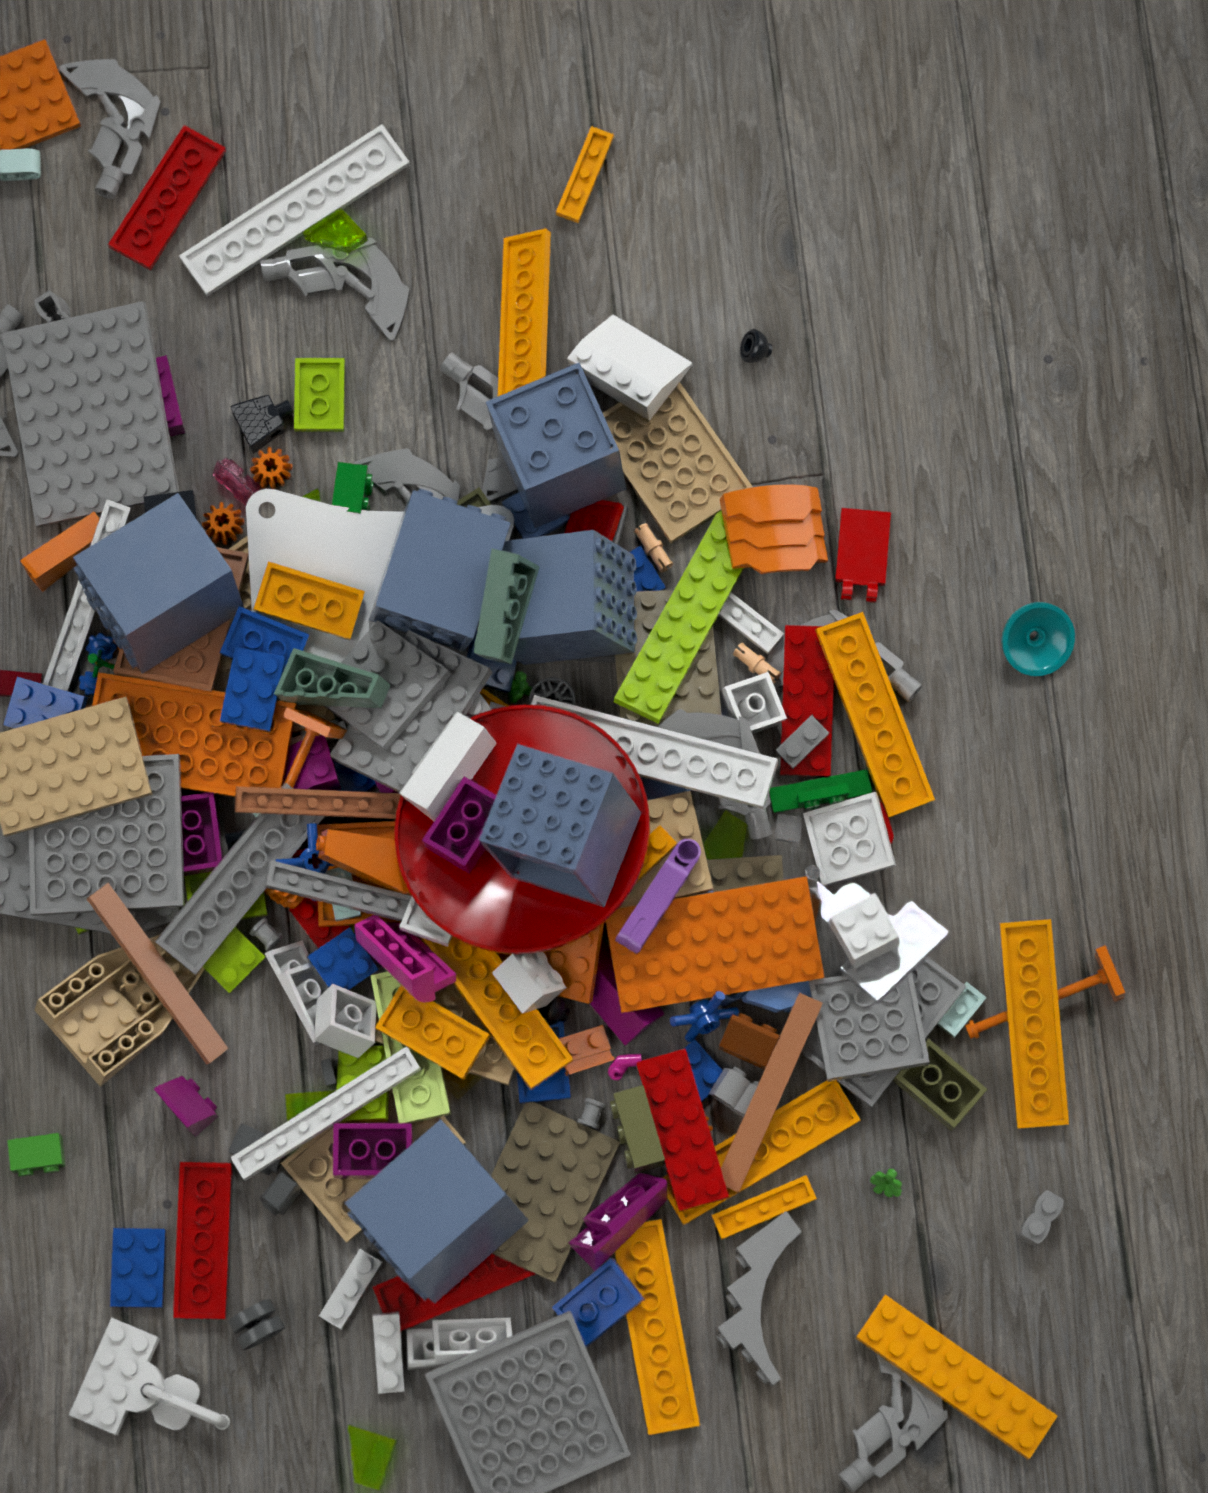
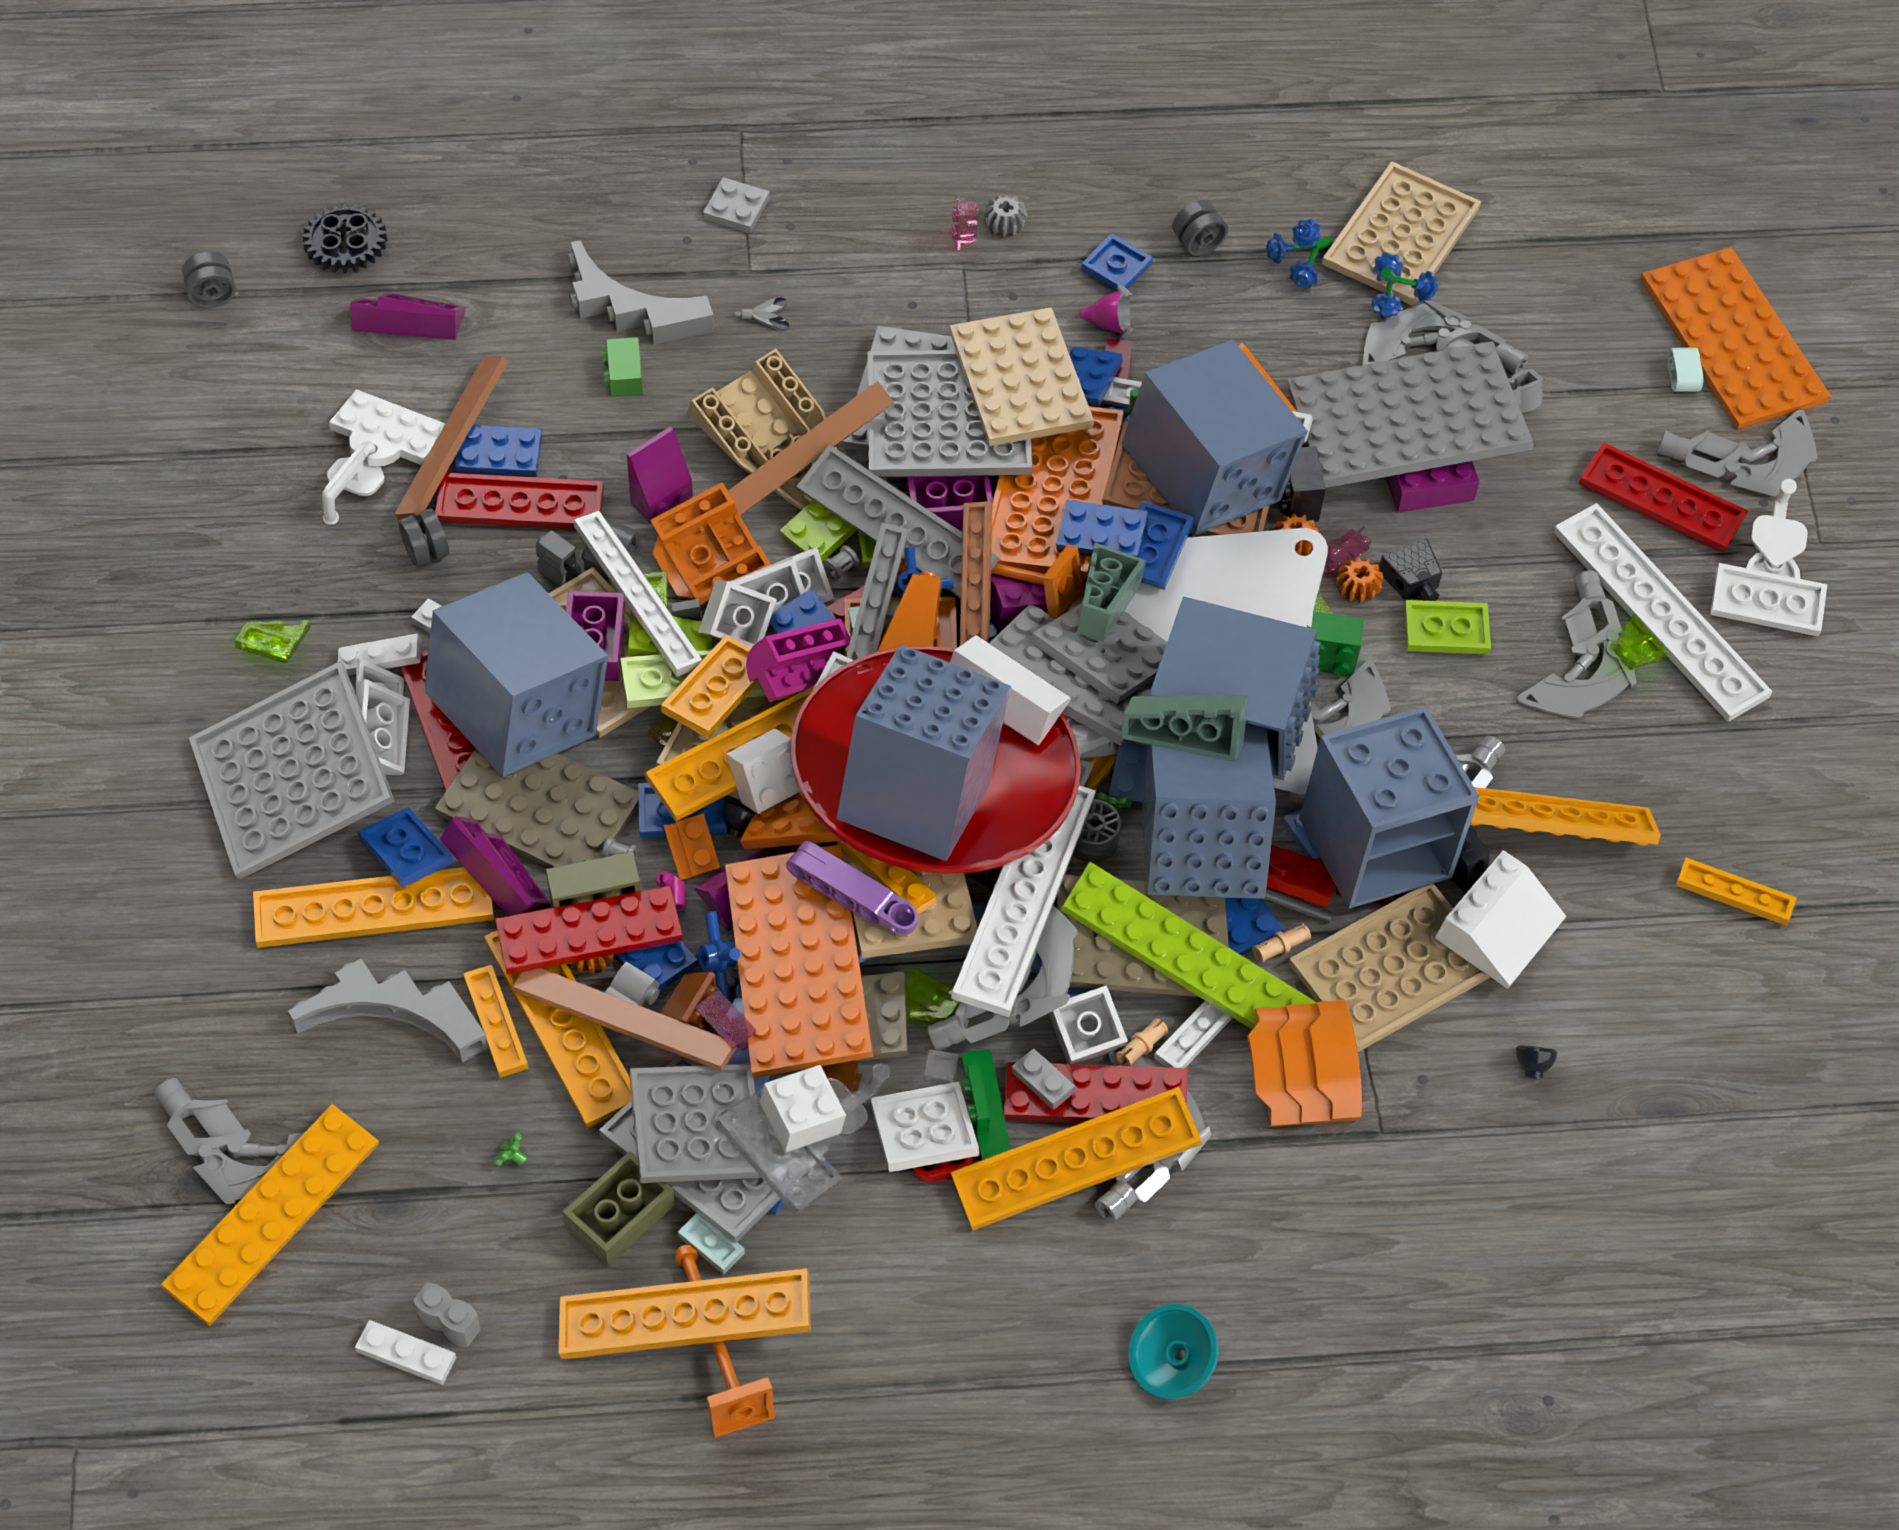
camera: 90 degrees right, 20 degrees down
light orange plate [253,561,365,640] -> none
red tile [835,508,891,603] -> none
none -> white plate [355,1320,456,1385]
none -> nougat tile [394,356,508,520]
none -> orange slope [650,482,771,607]
none -> clear pink hinge [695,990,756,1050]
none -> white plate [1710,479,1828,637]

